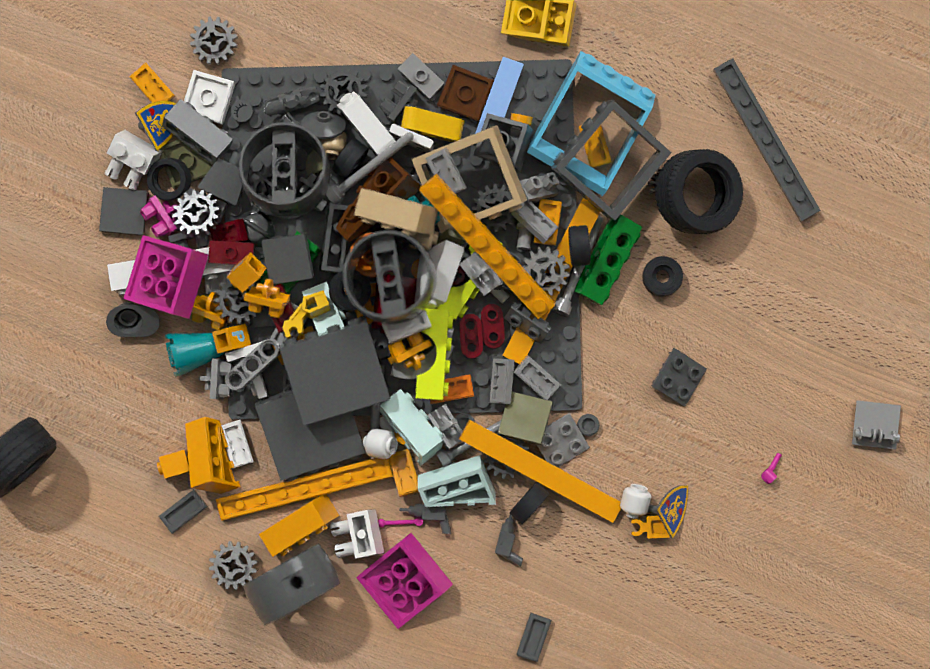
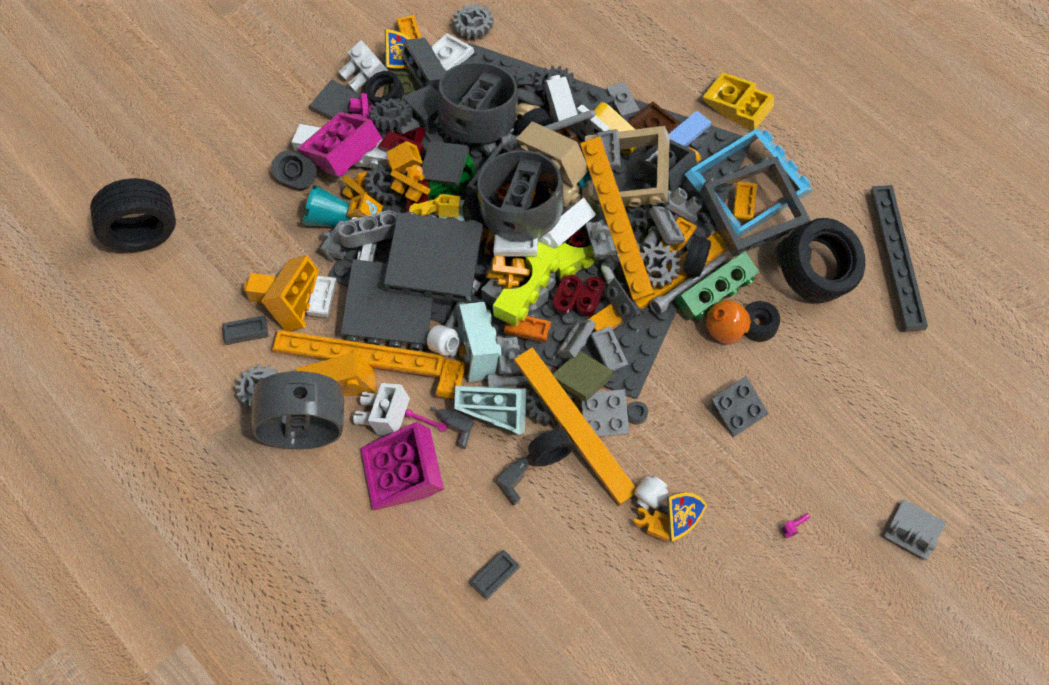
camera: 25 degrees right, 25 degrees down
none -> orange cylinder [706,300,751,344]

